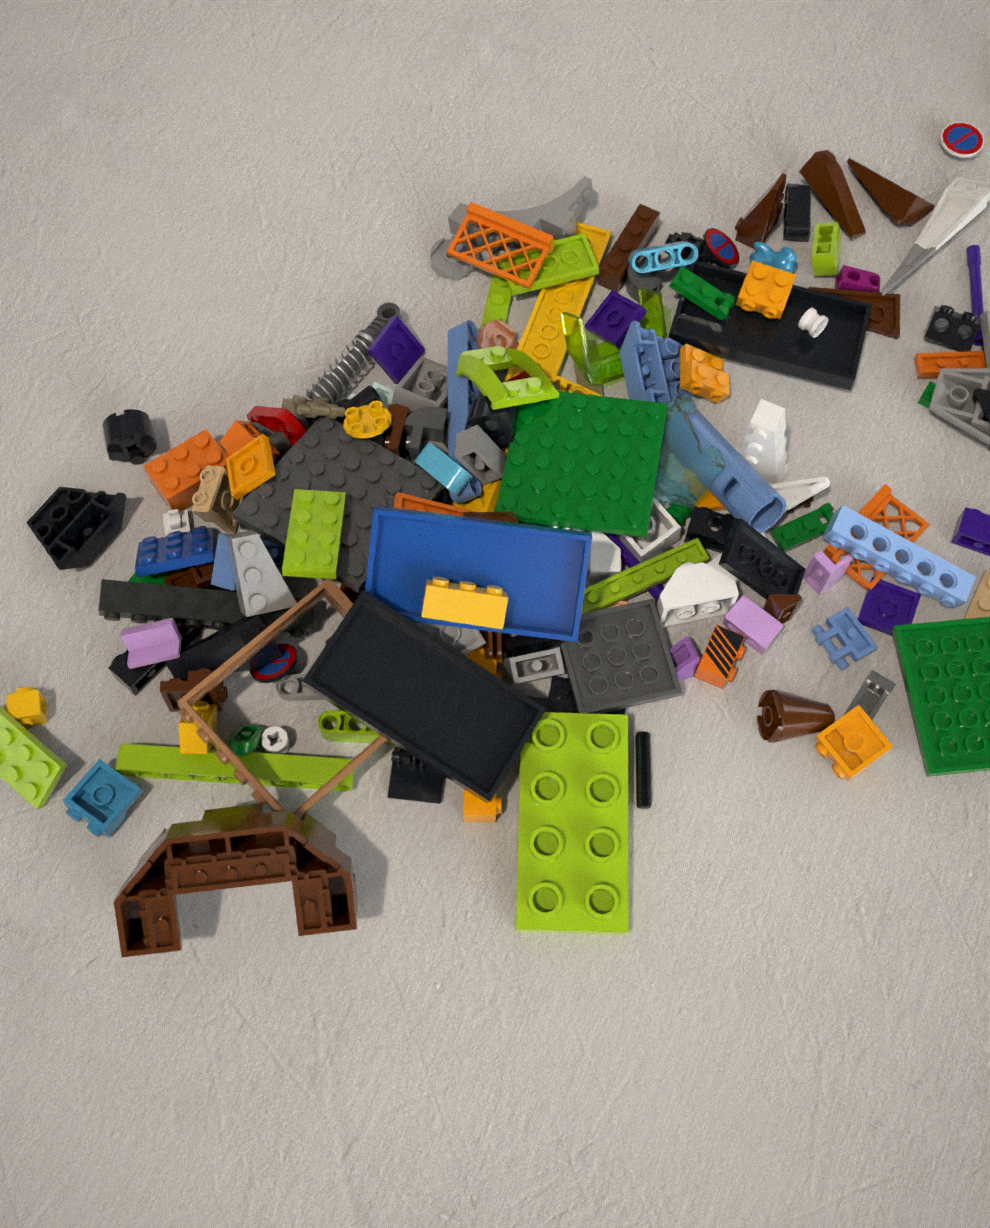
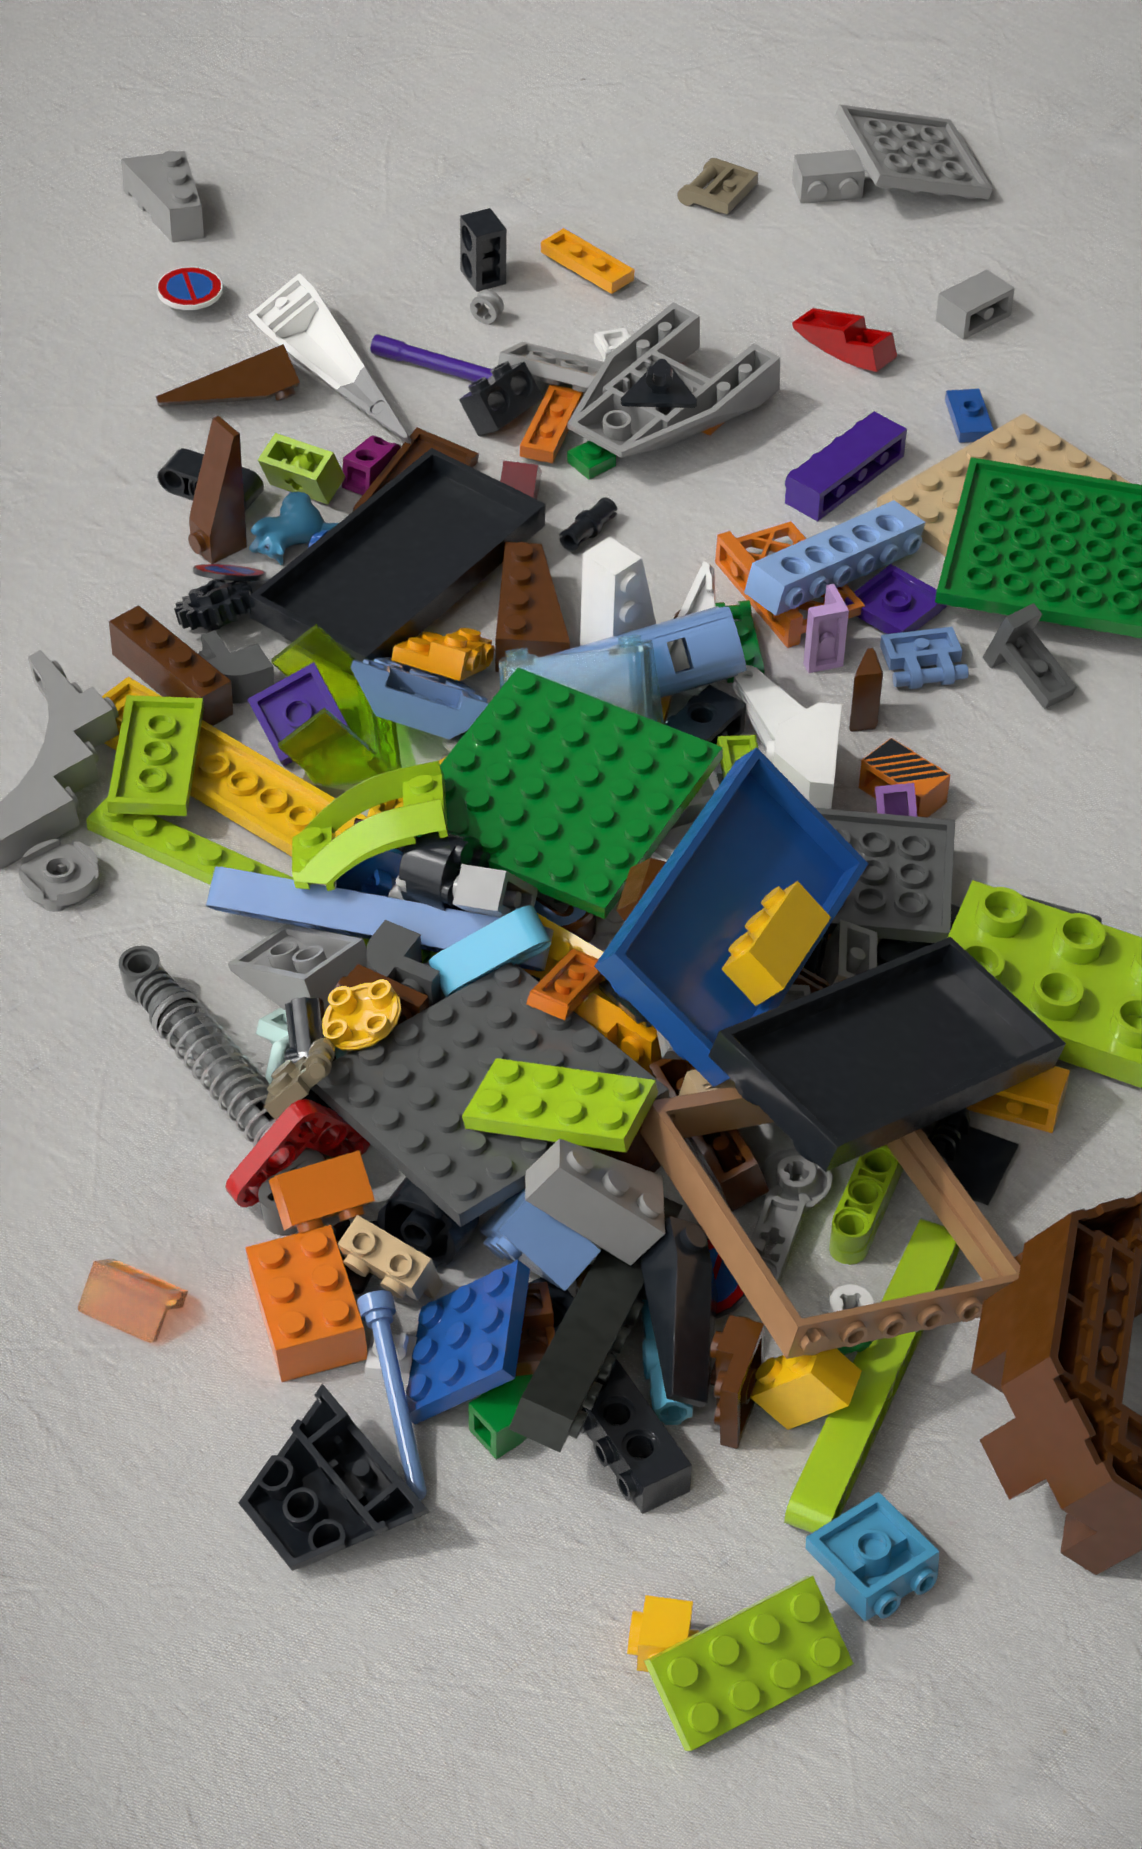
camera: 70 degrees left, 20 degrees down
black brick [102,409,157,465] -> none
lavender panel [121,618,182,669] -> none
light orange plate [226,434,276,500] -> none
dark purple plate [367,316,425,384] -> none
orange fence [447,202,554,290] -> none
nougat tile [477,320,519,349] -> none
medium azure beam [628,241,698,273] -> none
green plate [669,266,736,320] -> none
black plate [719,518,806,600] -> none
lavender panel [723,595,783,656] -> none
light orange plate [736,260,796,319] -> none
reddish brown cone [757,690,835,743] -> none
white wheel [798,308,828,338] -> none
reddish brown wedge [799,150,866,239] -> none
light orange plate [814,705,893,781] -> none
none -> clear orange panel [78,1259,188,1343]
none -> medium blue piece [357,1290,427,1500]
none -> reddish brown wedge [495,542,570,673]
none -> dark red brick [500,460,542,499]
none -> black pin [559,497,618,551]

